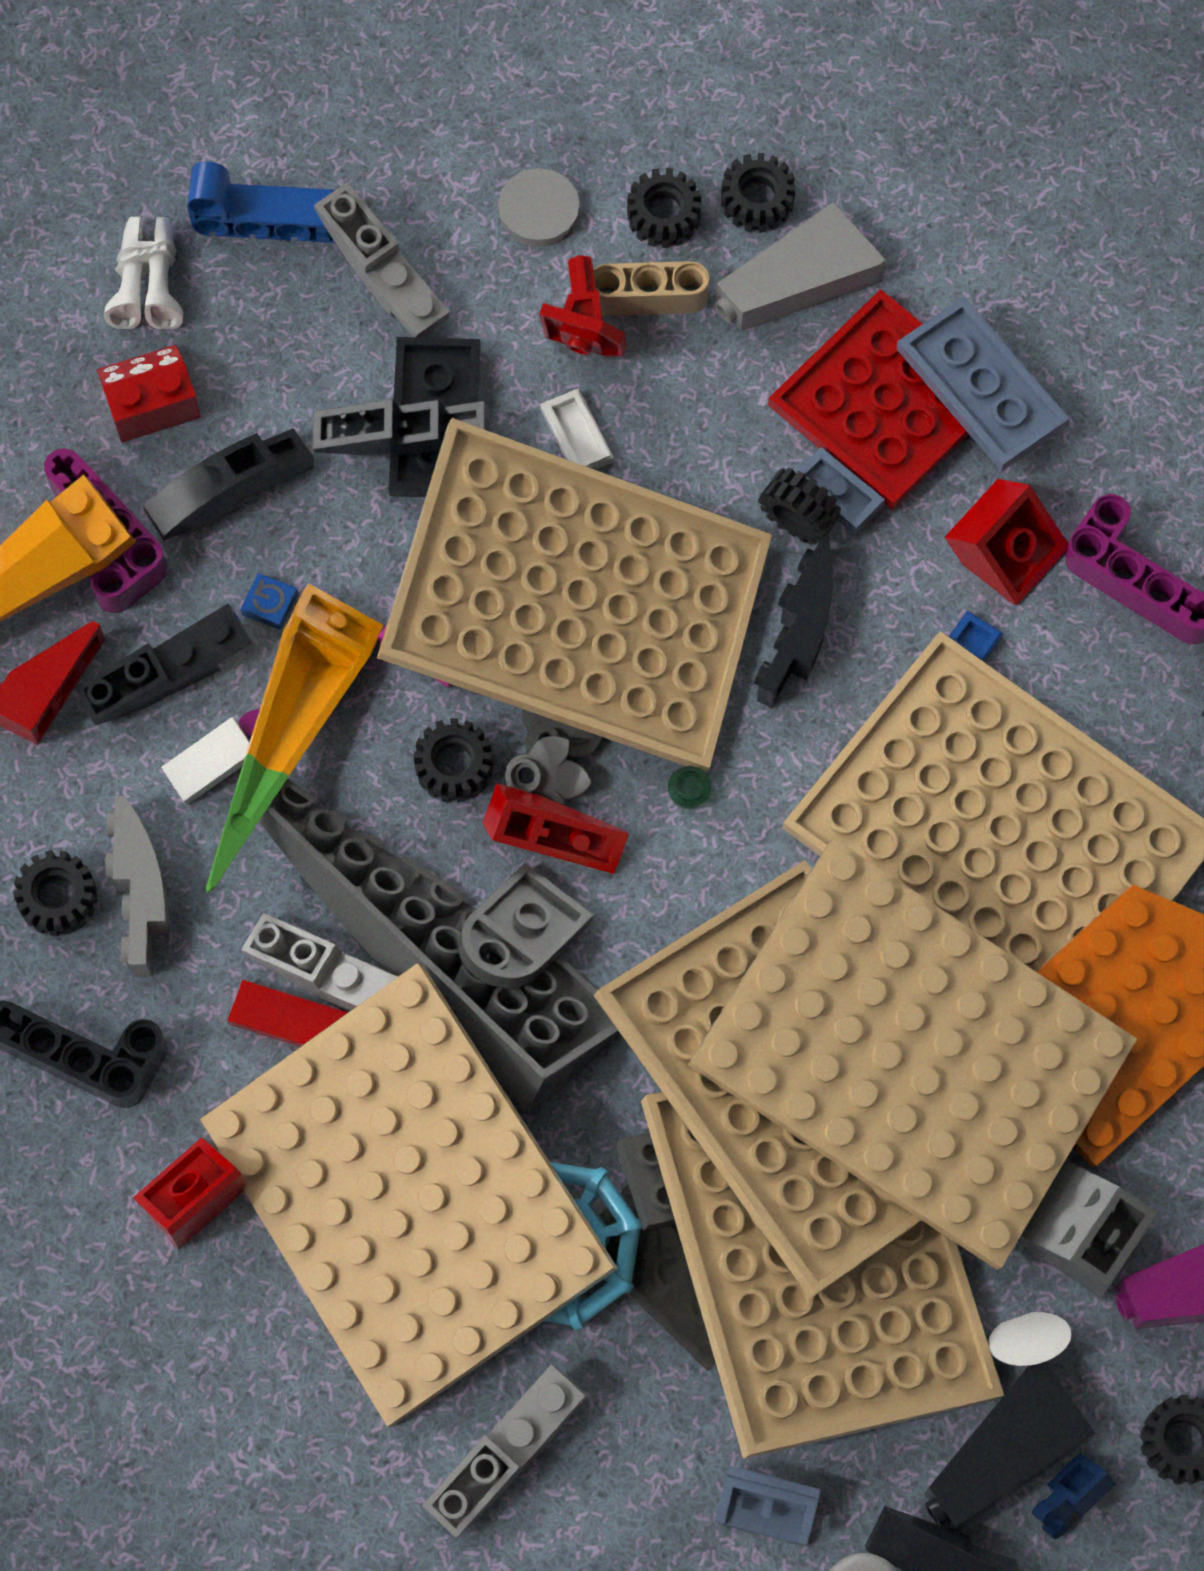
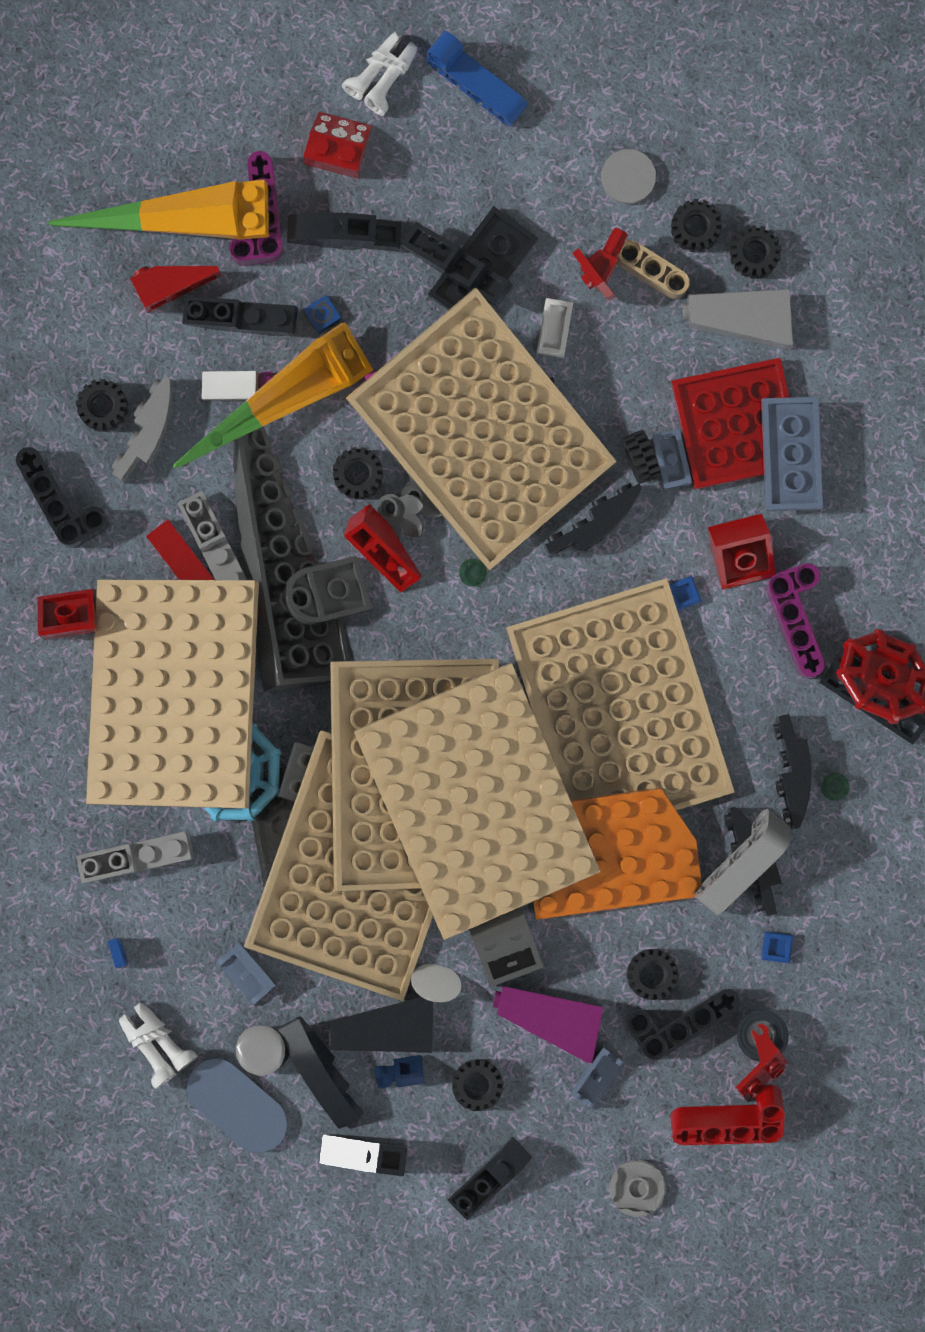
camera: 30 degrees right, 15 degrees up
light grey slope [314,182,450,338] -> none

